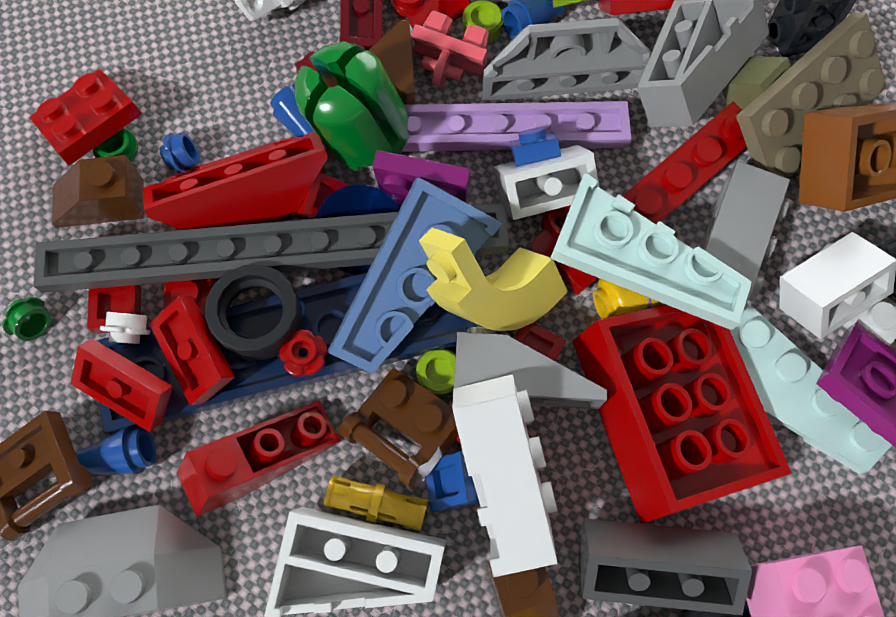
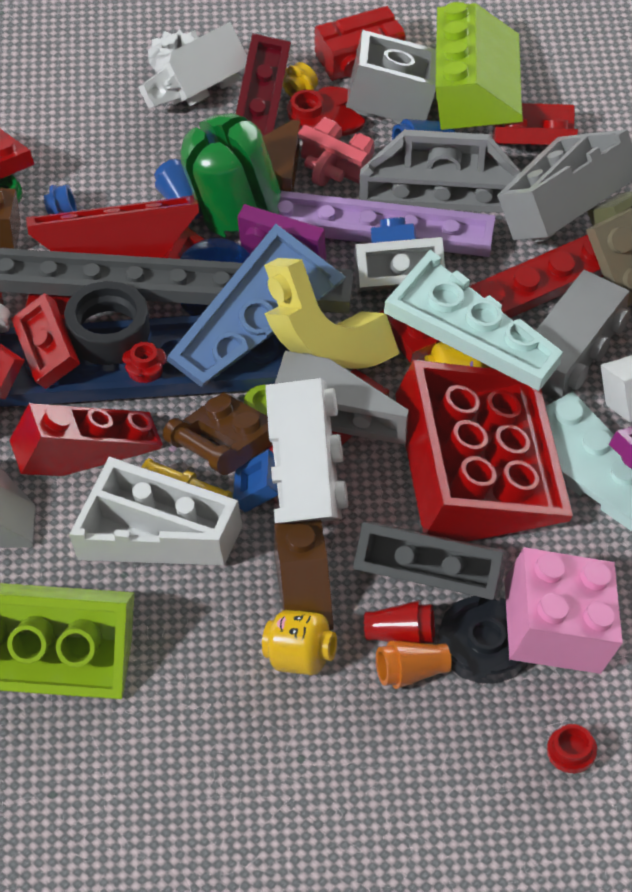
camera: 10 degrees right, 20 degrees down
lime tile [462,0,503,43] -> none

